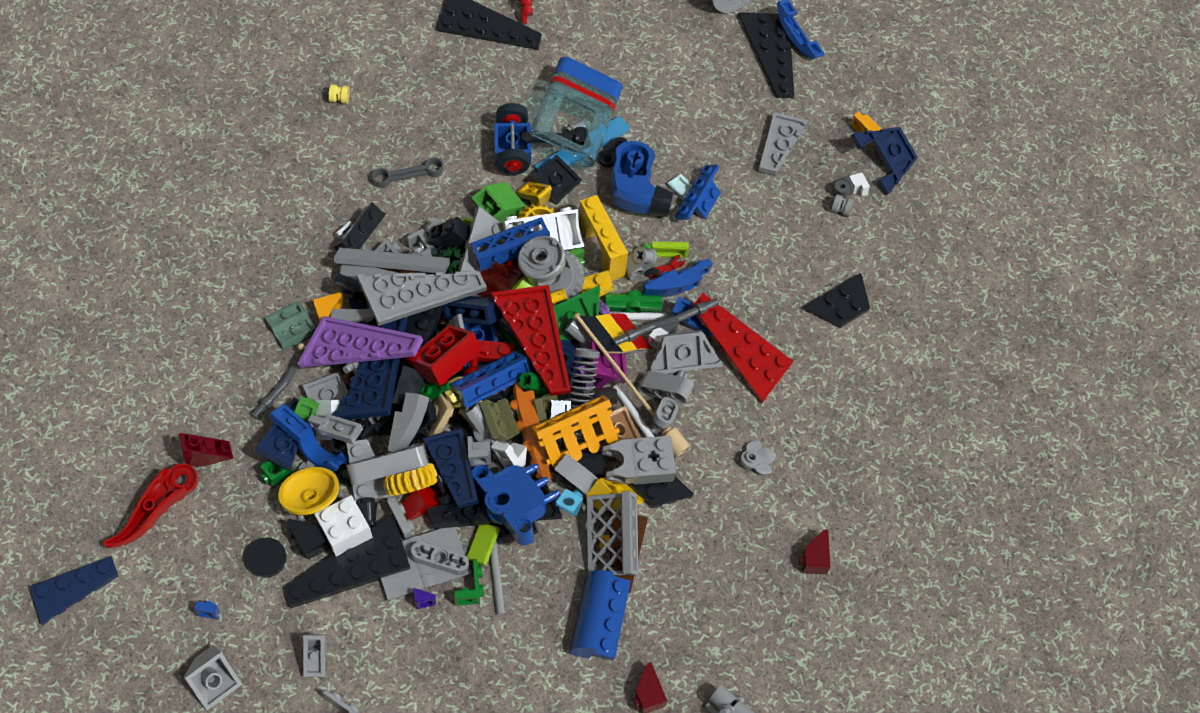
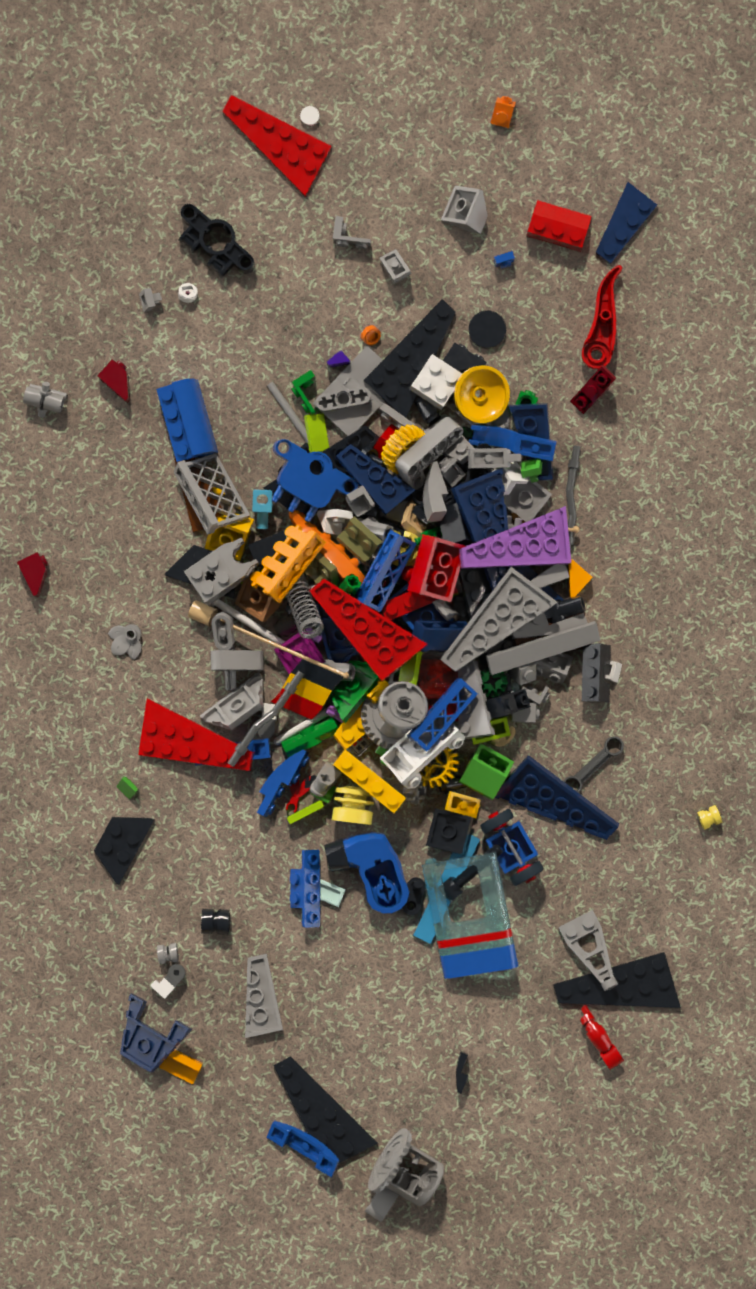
camera: 165 degrees right, 25 degrees up
sand green slope [264,301,316,350] -> none
tile [549,400,571,419] -> none
light grey slope [555,454,598,495] -> none
light grey pin [565,119,589,133] -> none
none -> bright green slope [117,777,139,800]
none -> black wheel [201,909,230,935]
none -> light yellow wheel [332,786,374,825]
none -> orange tile [361,325,381,345]
none -> light grey bracket [438,457,466,487]
none -> black slope [456,1051,468,1094]
none -> dark blue wing [495,755,619,840]
none -> red slope [527,200,592,252]
none -> light grey plate [558,910,618,991]

